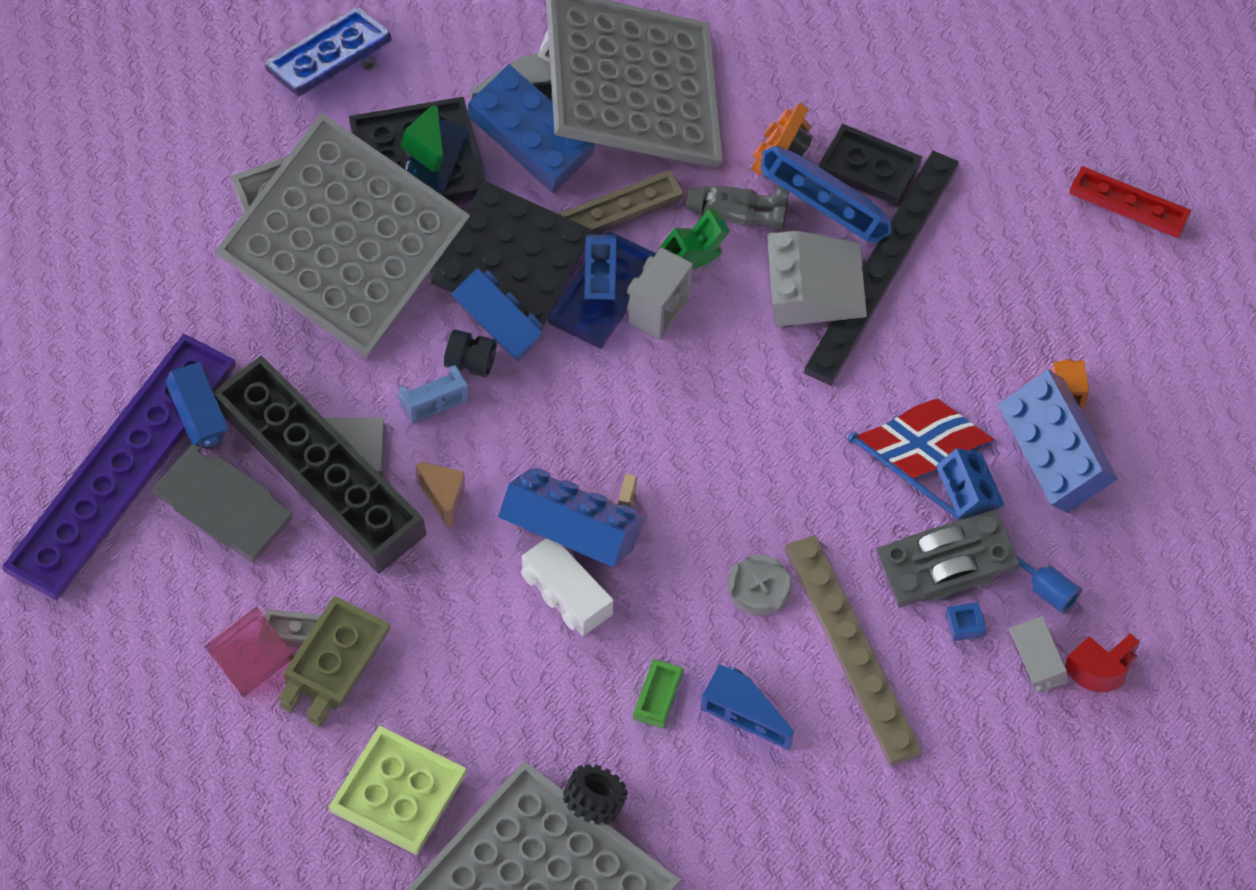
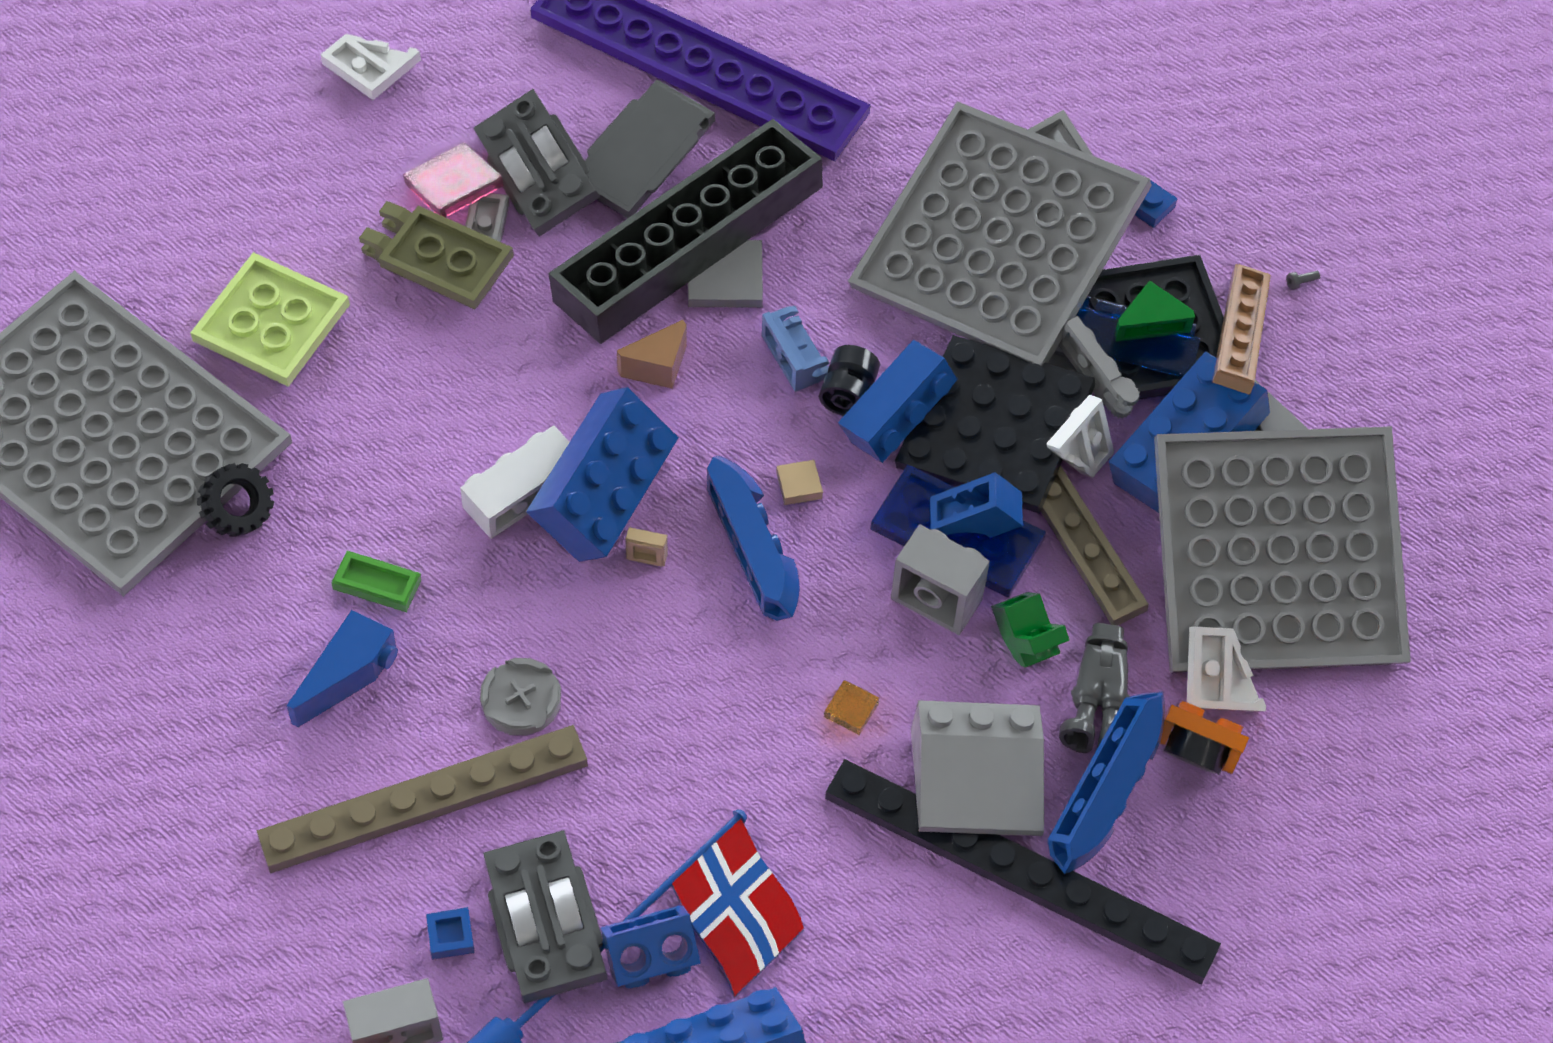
camera: 90 degrees right, 0 degrees up
blue brick [165,362,229,449] -> none
clear blue plate [264,7,392,97] -> none
black plate [818,123,923,206] -> none
none -> white wing [320,34,421,100]
none -> dark grey piece [473,89,600,237]
none -> blue brick [707,455,800,621]
none -> tan tile [776,460,823,505]
none -> clear yellow tile [824,680,880,735]
none -> white wing [1047,395,1114,478]
none -> light grey hinge [1059,316,1140,419]
none -> blue plate [1135,180,1178,228]
none -> white wing [1187,626,1266,711]
none -> medium nougat tile [1213,264,1271,395]

